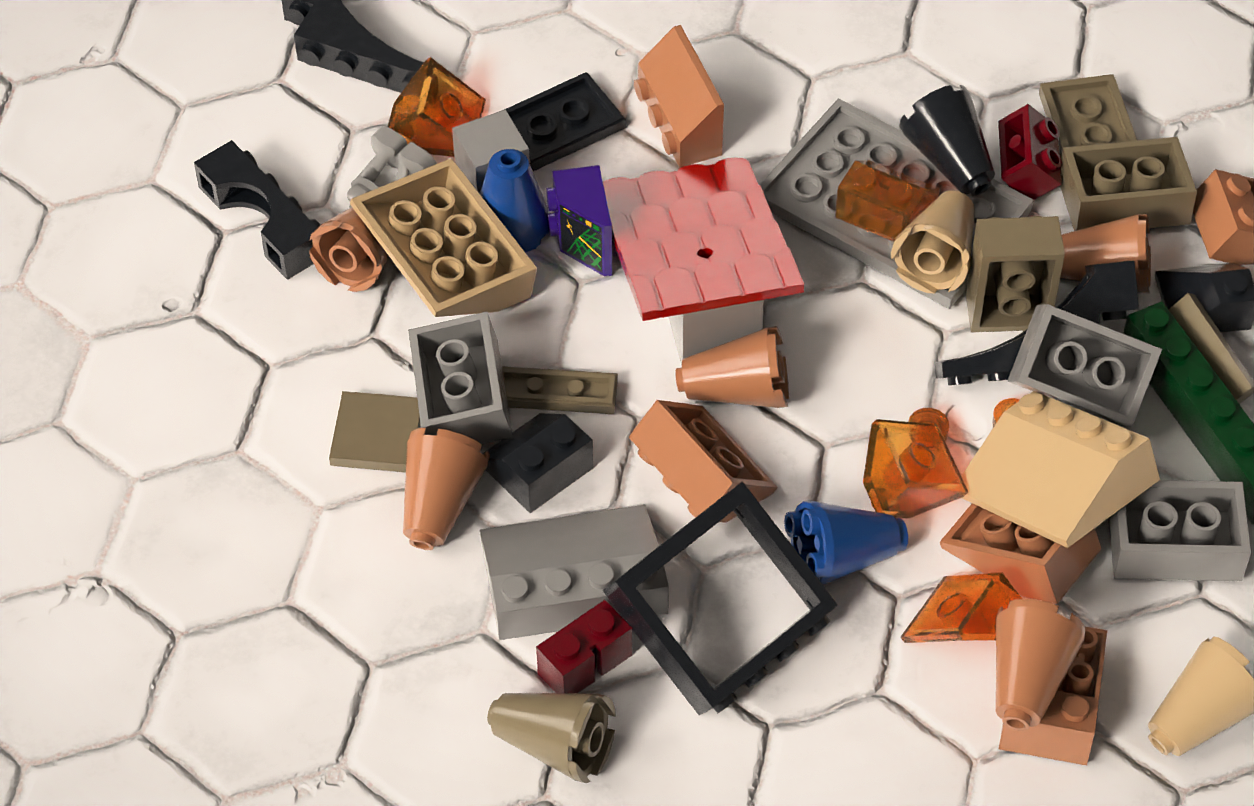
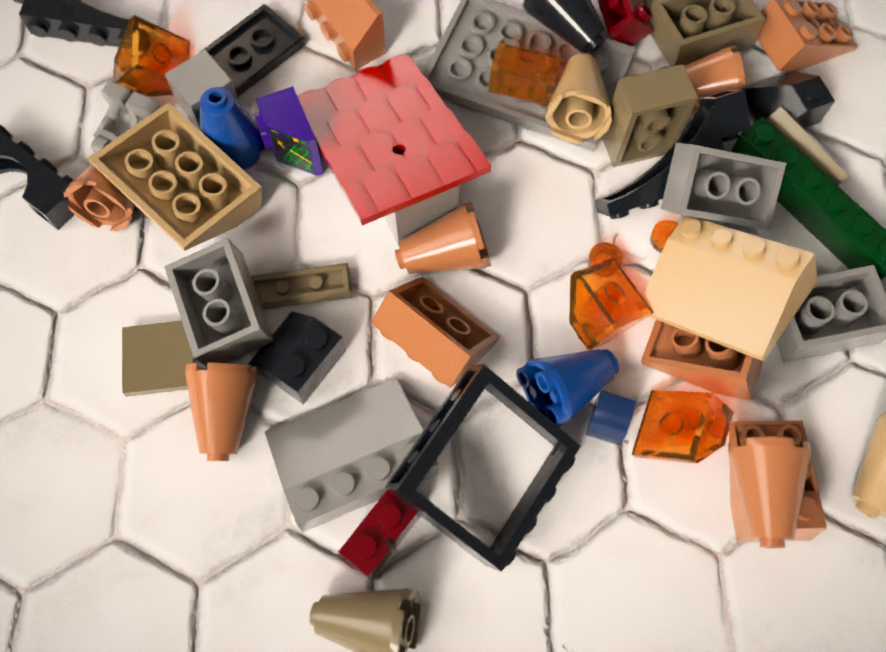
camera: 15 degrees left, 15 degrees up
none -> dark blue brick [585,390,637,446]

